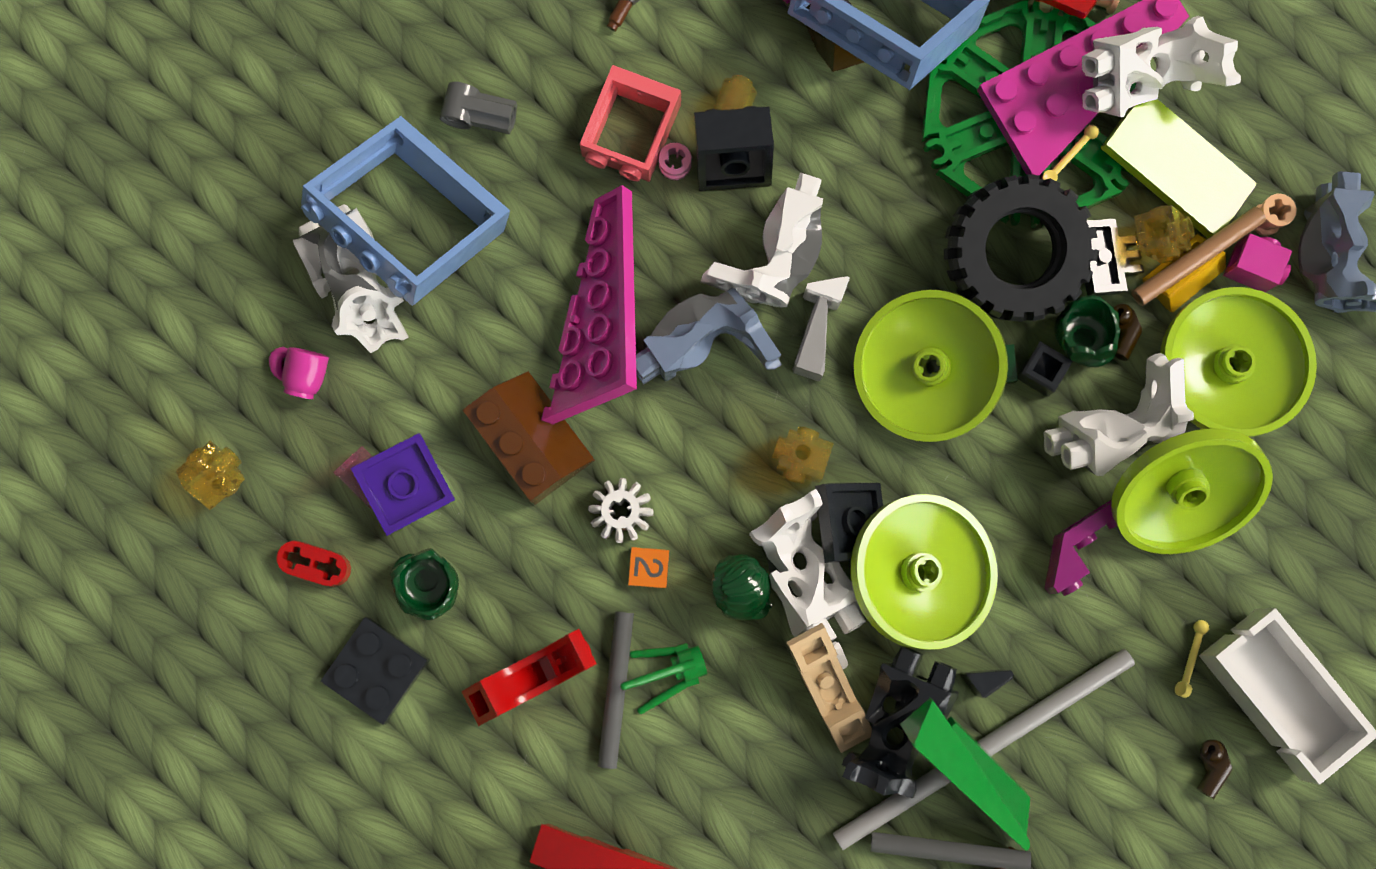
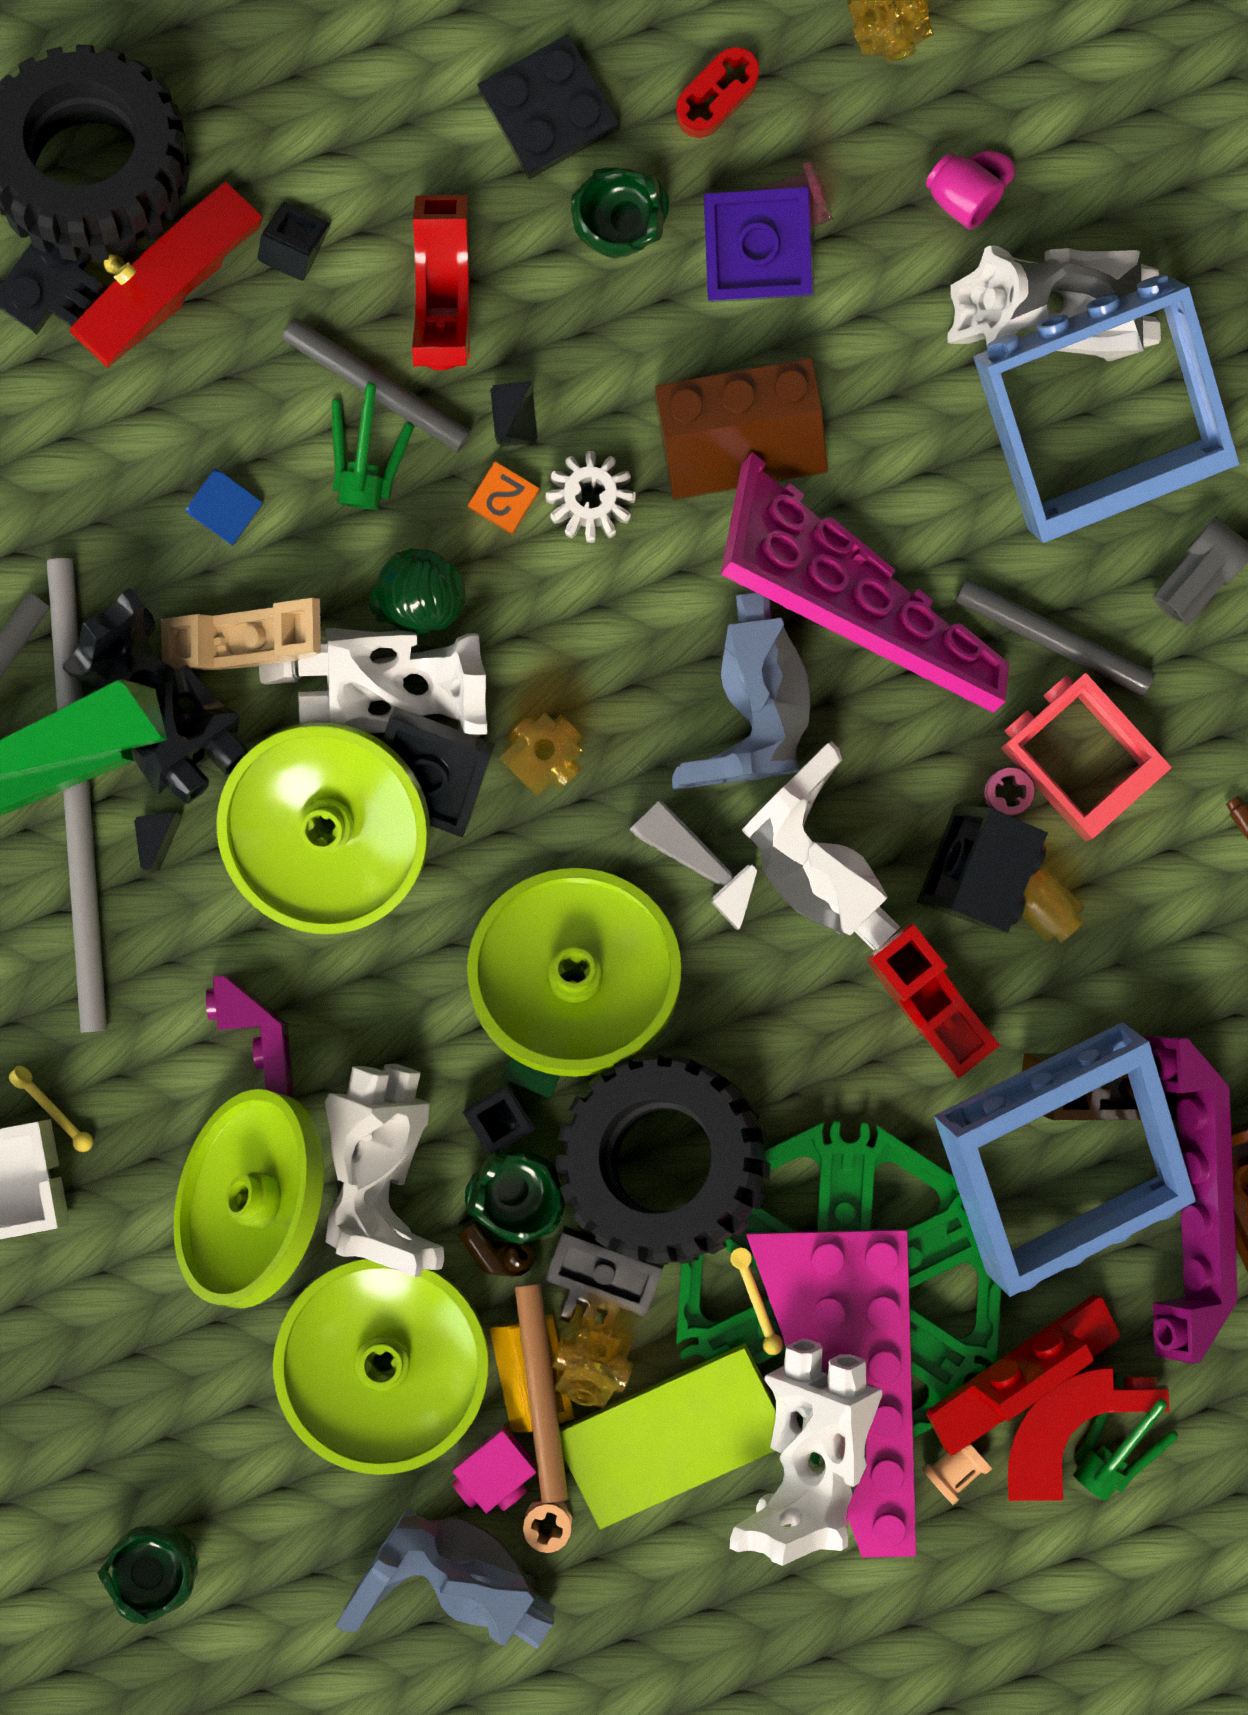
camera: 120 degrees right, 5 degrees up
none -> blue slope [186,469,263,546]
none -> black slope [258,202,331,280]
none -> black slope [490,382,537,447]
none -> red arch [867,923,1000,1079]
none -> dark grey piece [955,578,1155,696]

